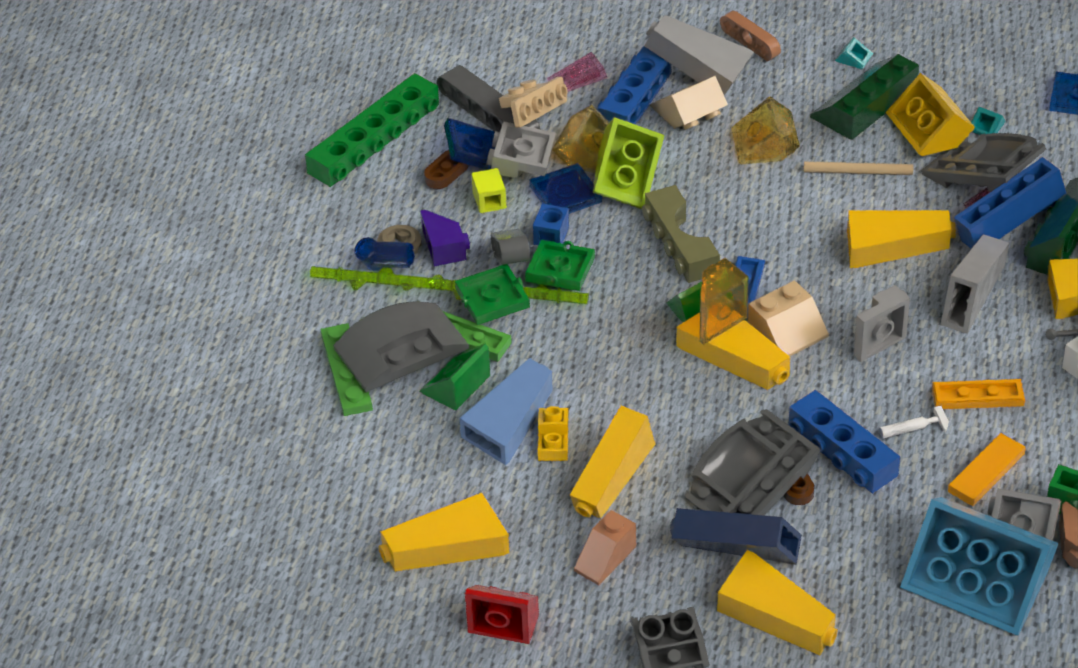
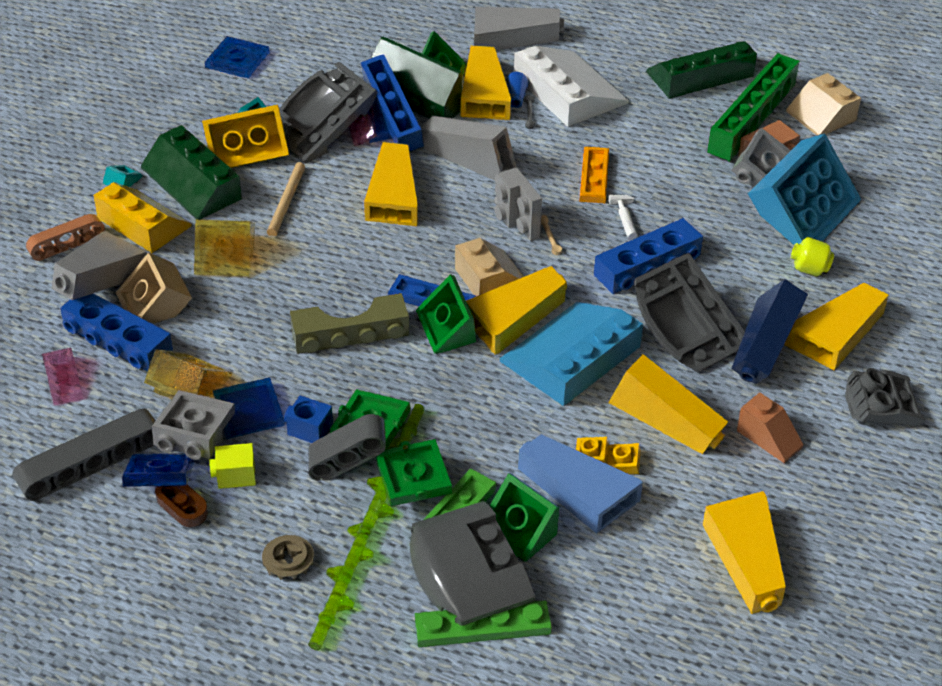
camera: 85 degrees left, 0 degrees up
green brick [305,73,439,187] -> none
clear blue piece [354,237,415,271] -> none
dark purple slope [420,210,470,267] -> none
red slope [465,585,539,644] -> none
tan bracket [499,76,568,128] -> none
lime slope [593,117,665,209] -> none
clear yellow slope [699,258,749,345] -> none
light orange tile [948,433,1026,506] -> none
none -> yellow slope [93,182,192,253]
none -> dark azure slope [500,302,643,406]
none -> tan hinge [541,215,562,255]
none -> neon yellow head [791,237,834,277]

